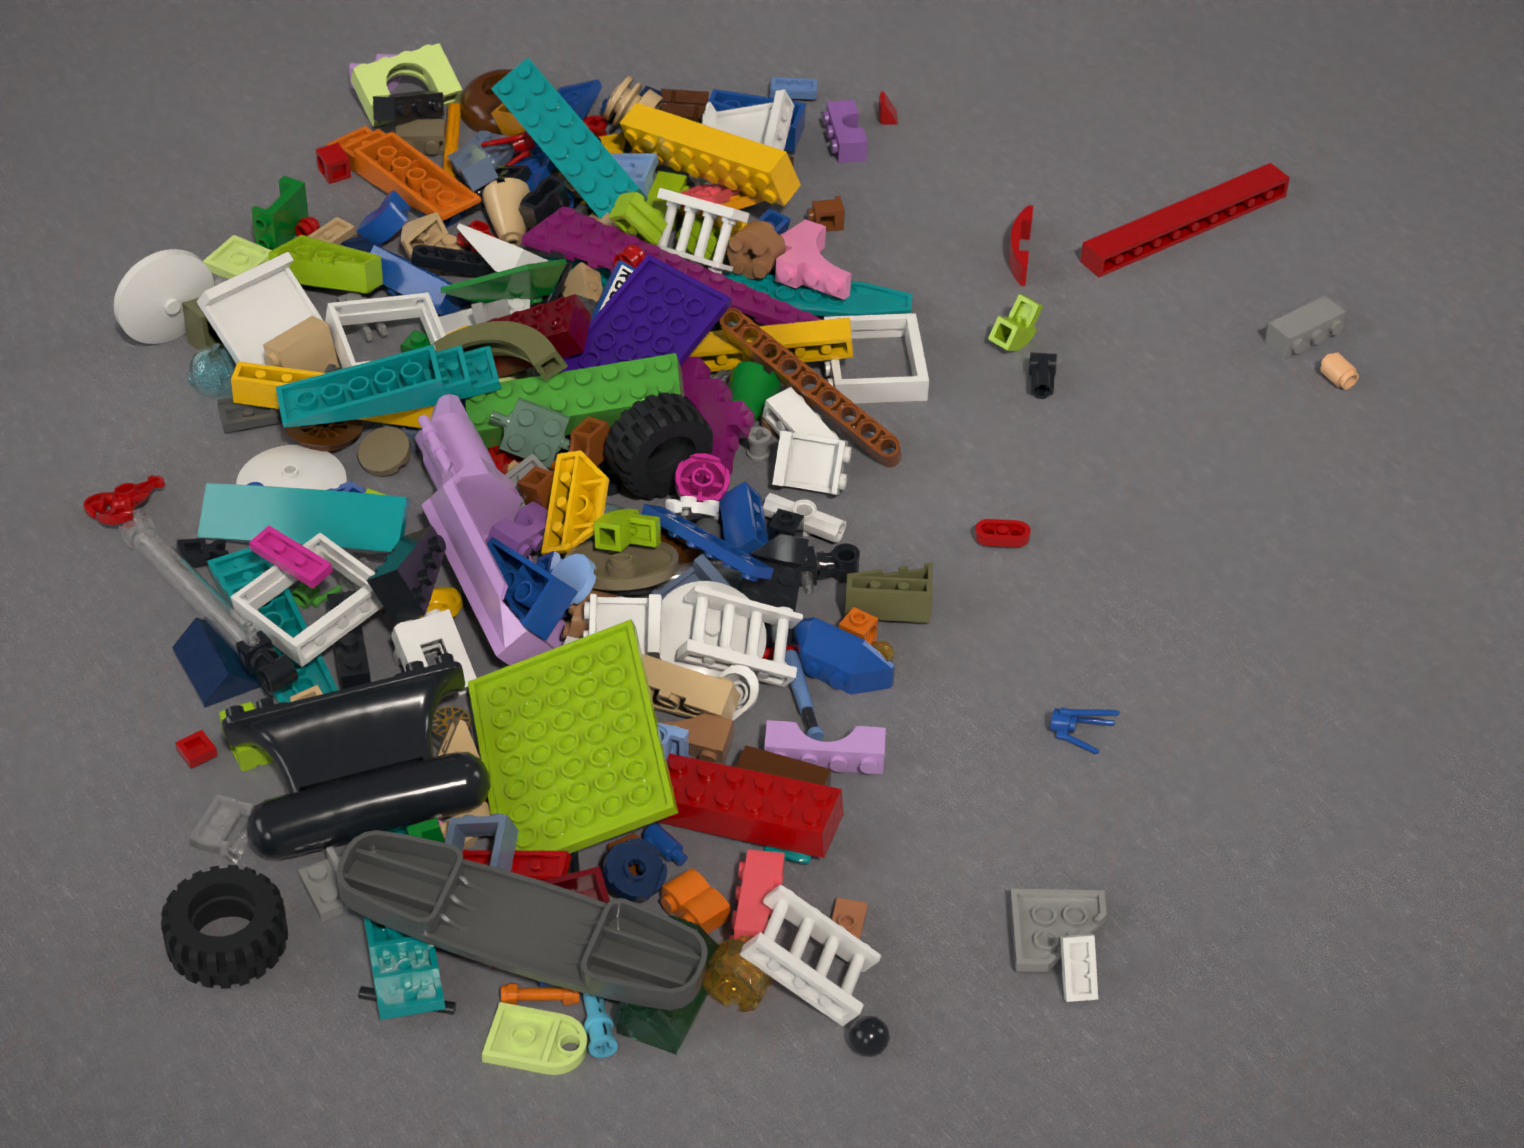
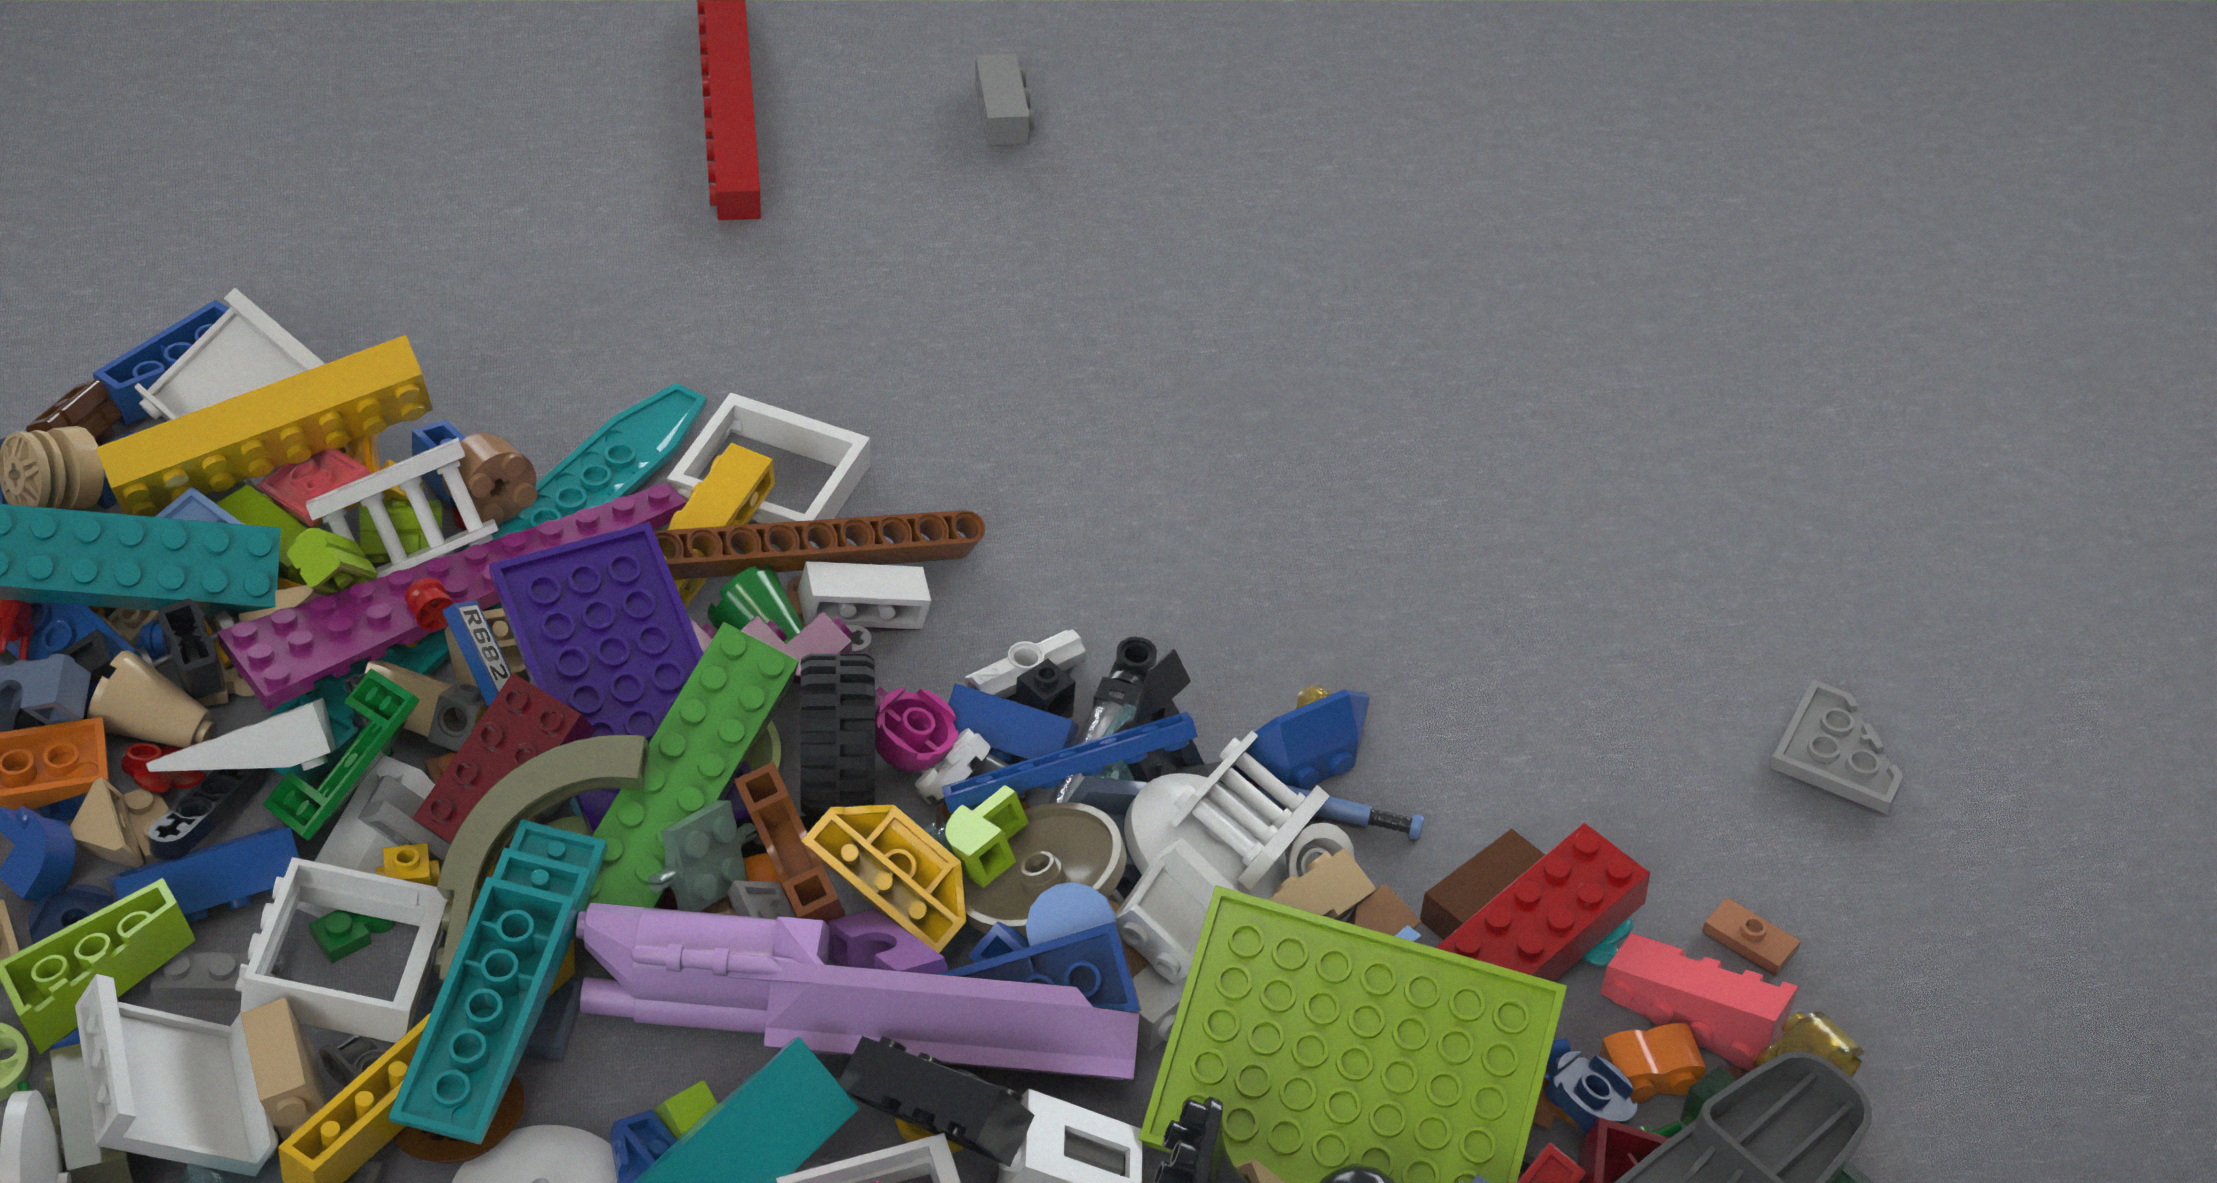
camera: 65 degrees left, 0 degrees up
dark tan tile [358,426,412,477] -> none
white fence [739,885,881,1026] -> none
lavender arch [764,720,886,774] -> none
medium blue plate [770,77,818,100] -> none
white panel [772,430,852,495] -> none
bright pink arch [775,219,851,300] -> none
dark orange brick [807,196,845,232] -> none
medium lavender arch [822,100,868,163] -> none
orange brick [839,607,878,646] -> none
olive wedge [845,562,933,623] -> none
black piece [848,1016,890,1057] -> none
red slope [879,91,898,125] -> none
red plate [975,519,1031,547] -> none
lime brick [988,294,1044,351] -> none
red slope [1009,205,1033,286] -> none
black piece [1029,352,1057,399] -> none
blue plant [1050,707,1120,754] -> none
white tile [1060,934,1098,1002] -> none
light nougat brick [1320,352,1359,390] -> none

